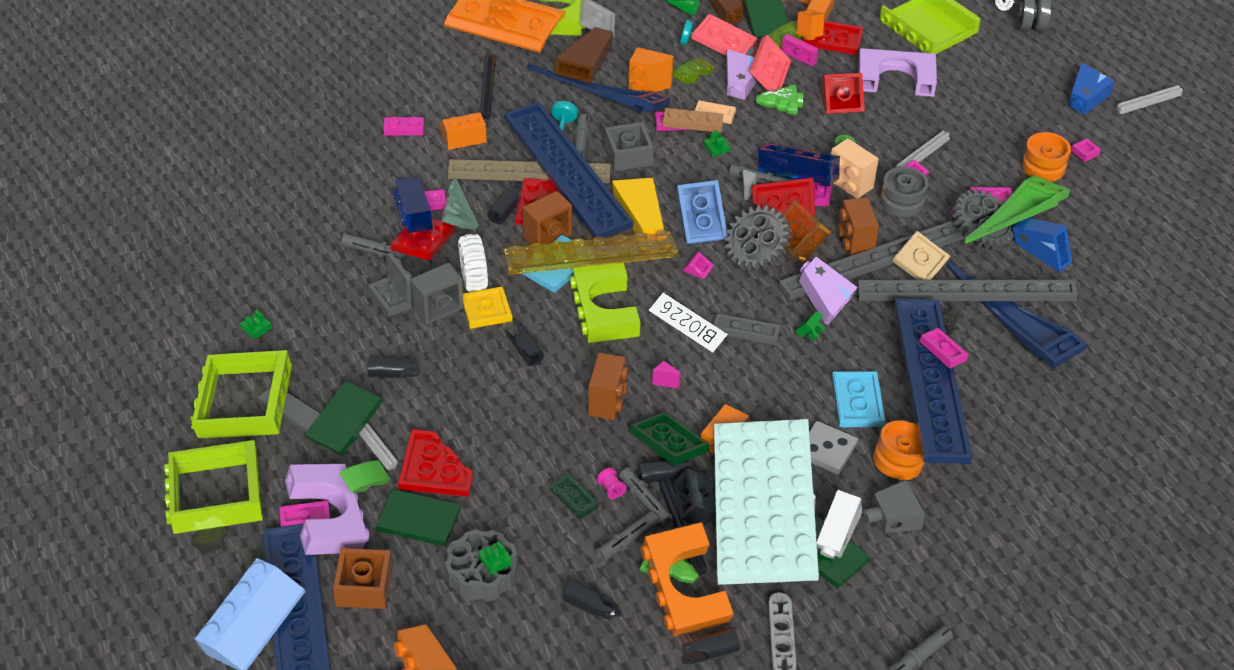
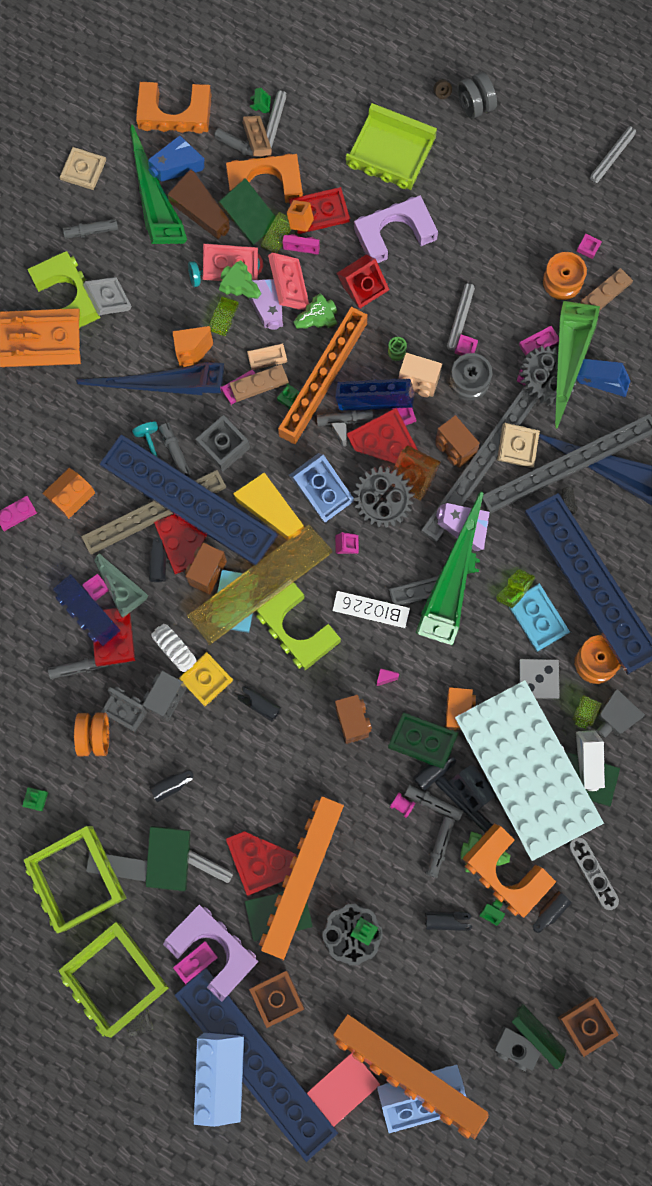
camera: 25 degrees left, 30 degrees up
bright green slope [339,460,390,493] -> none
black axle [480,54,496,120] -> none
clear green plate [550,473,599,520] -> none
reddish brown slope [555,27,613,83] -> none
dark pink plate [920,328,968,368] -> none
blue slope [1069,64,1114,115] -> none
none -> orange wheel [74,713,109,757]
none -> bright green rock [219,260,262,299]
none -> orange brick [259,797,344,960]
none -> orange brick [278,306,368,445]
none -> green plate [416,491,483,645]
none -> green tile [479,899,505,926]
none -> clear neon green slope [497,569,535,608]
none -> clear neon green brick [572,695,602,728]
none -> medium nougat plate [580,268,633,311]

